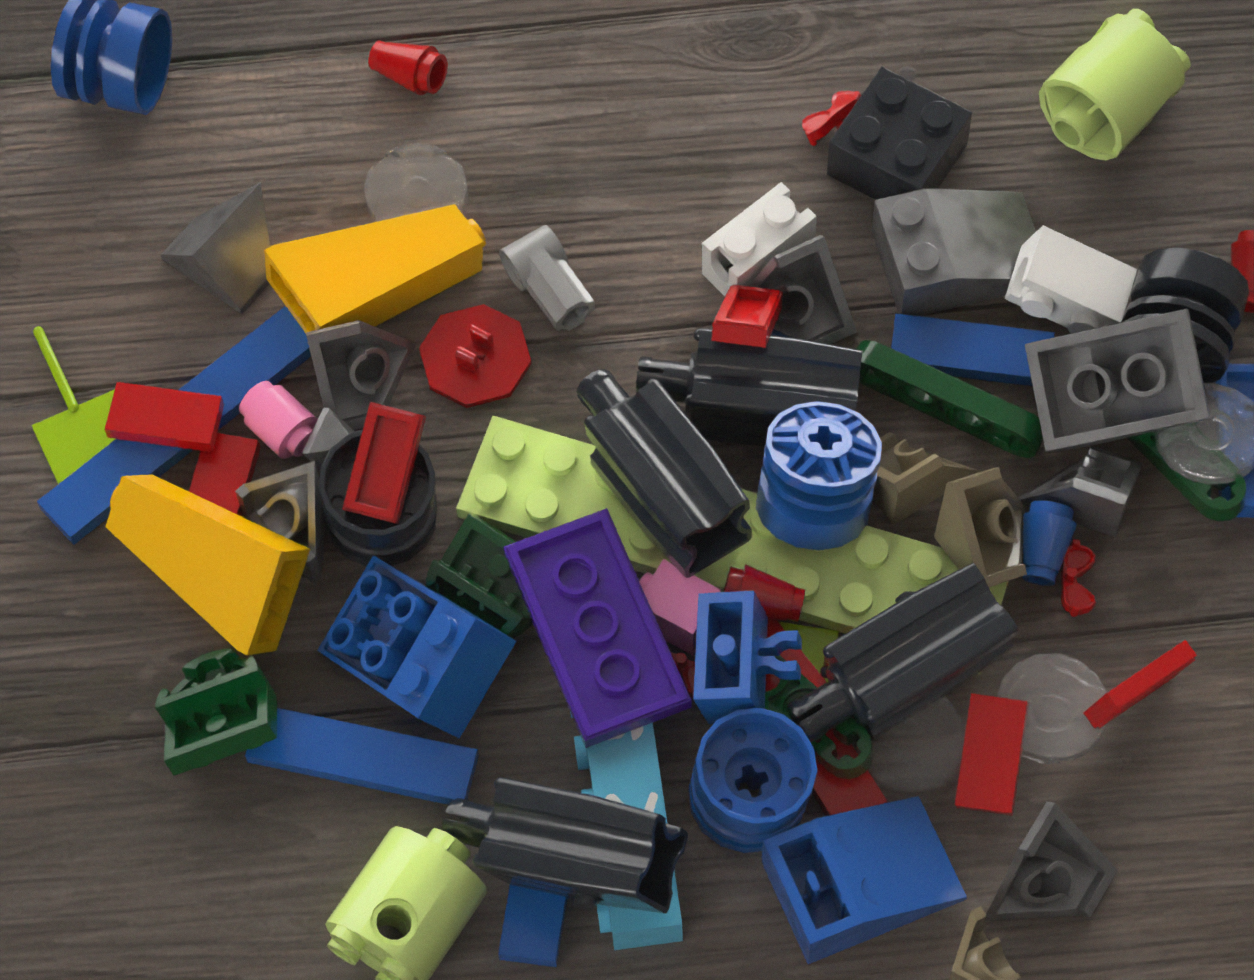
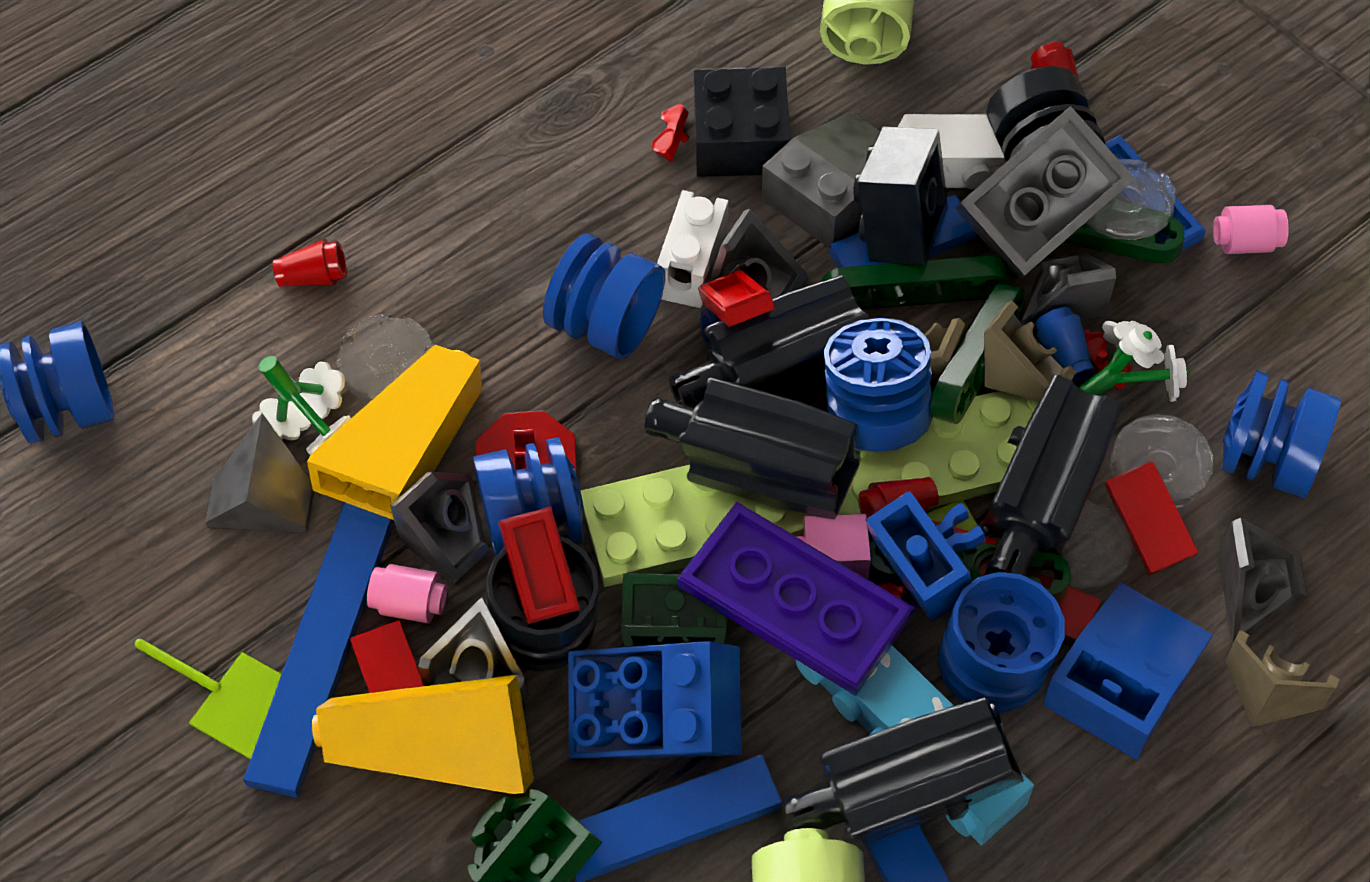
camera: 35 degrees left, 5 degrees down
red tile [104,382,224,452] -> none
flat silver slope [302,408,355,469] -> none
light grey piece [499,225,595,331] -> none
red tile [1083,640,1197,729] -> none
none -> white plant [252,356,351,455]
none -> blue wheel [473,437,584,556]
none -> blue wheel [543,233,665,360]
none -> black brick [853,127,948,265]
none -> dark green beam [930,283,1025,424]
none -> white plant [1079,321,1189,402]
none -> blue wheel [1220,370,1341,499]

